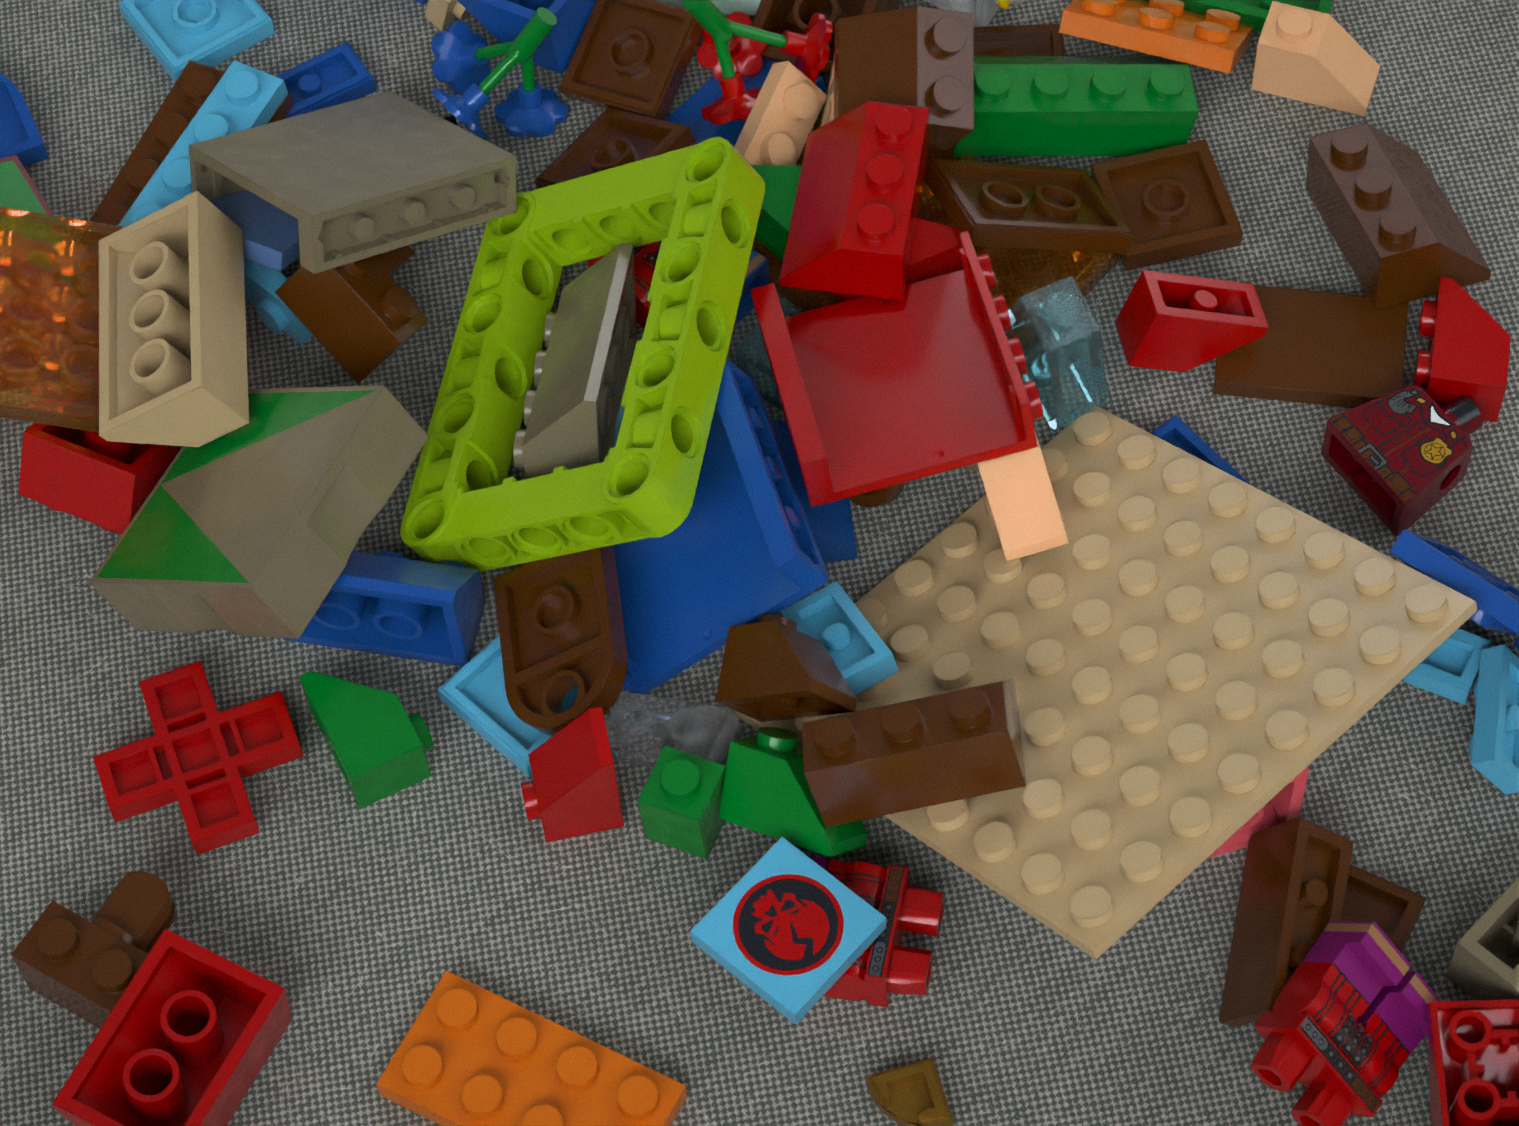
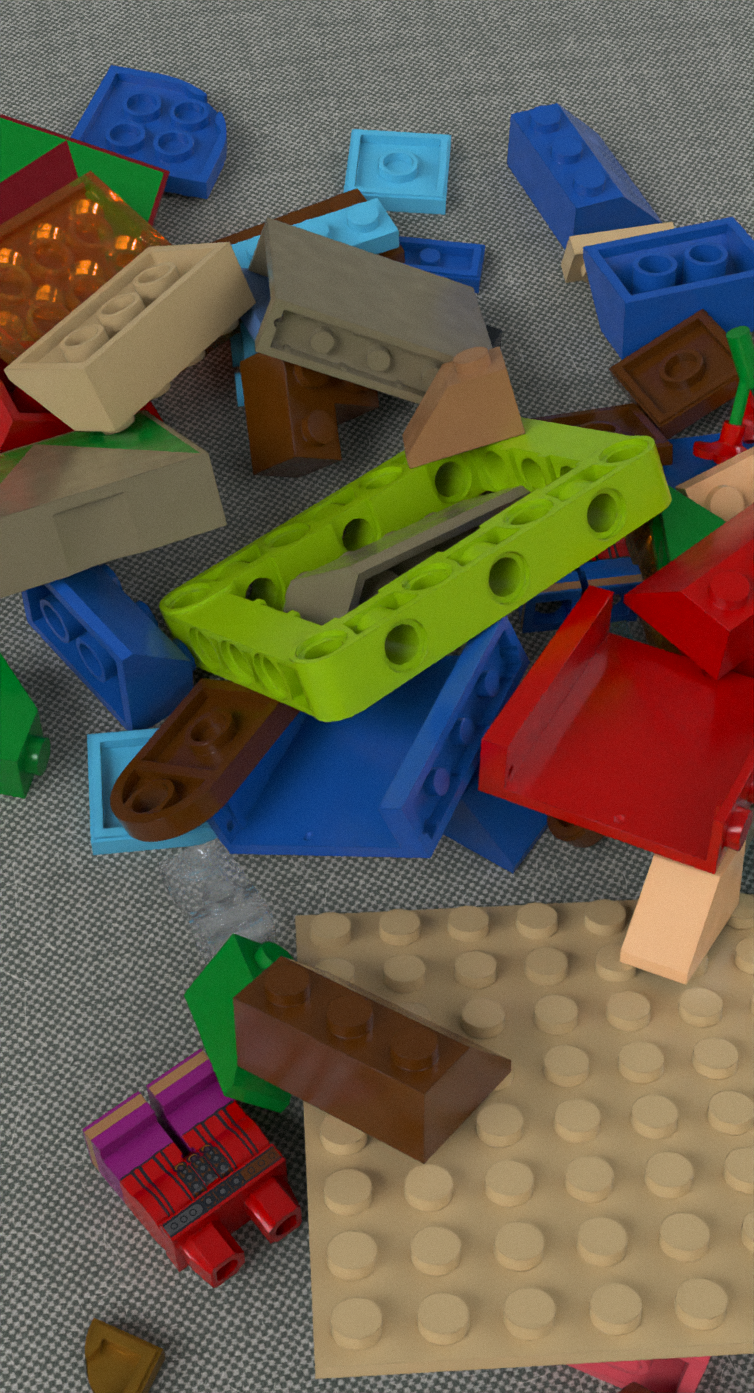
camera: 35 degrees right, 5 degrees down
blue plant [431,7,568,140] -> none
red slope [520,706,624,843] -> none
green brick [637,745,726,859] -> none
tile [690,837,886,1025] -> none
reddish brown slope [715,615,857,722] -> none
medium azure plate [780,581,899,695] -> none
none -> medium nougat slope [402,346,525,469]

